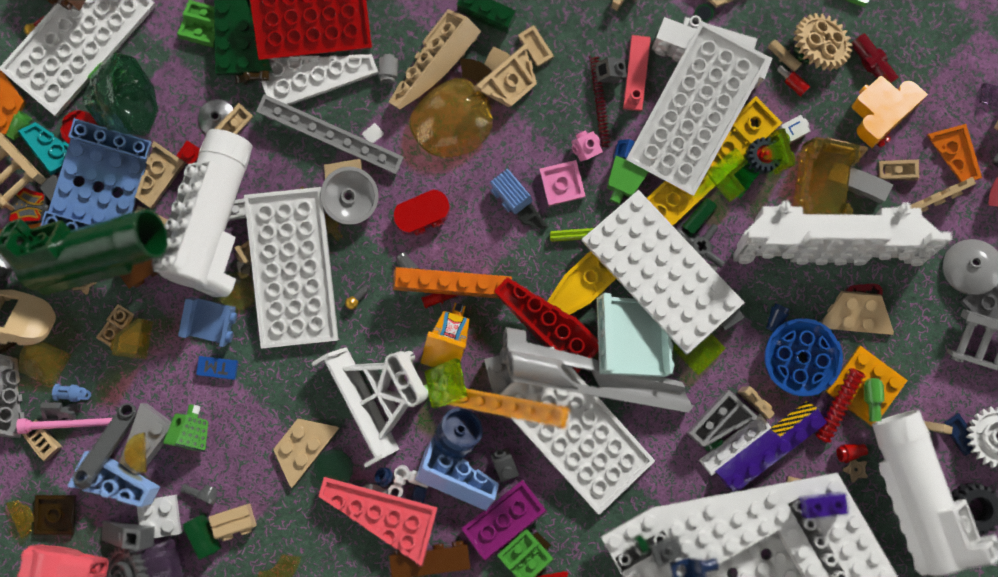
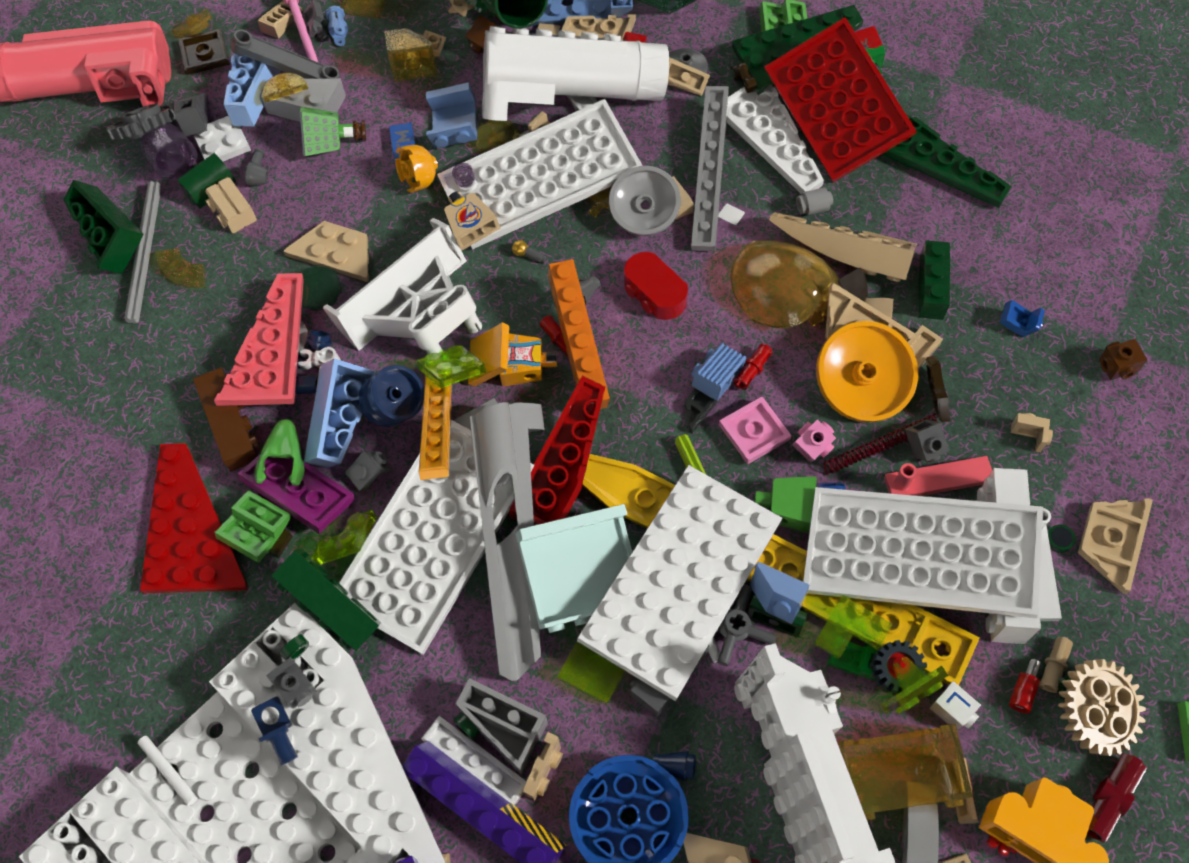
camera: 75 degrees right, 20 degrees down
none -> bright green animal [255,419,304,486]
none -> dark green wedge [271,548,381,651]
none -> clear neon green plate [311,510,377,565]
none -> reddish brown bush [353,120,366,141]
none -> light orange cylinder [395,144,438,193]
none -> tan torso [444,191,501,251]
none -> clear purple bush [452,163,475,187]
none -> red pin [733,343,773,390]
none -> medium blue slope [750,562,810,624]
none -> light orange dish [816,321,918,423]
none -> dark brown tile [925,356,950,422]

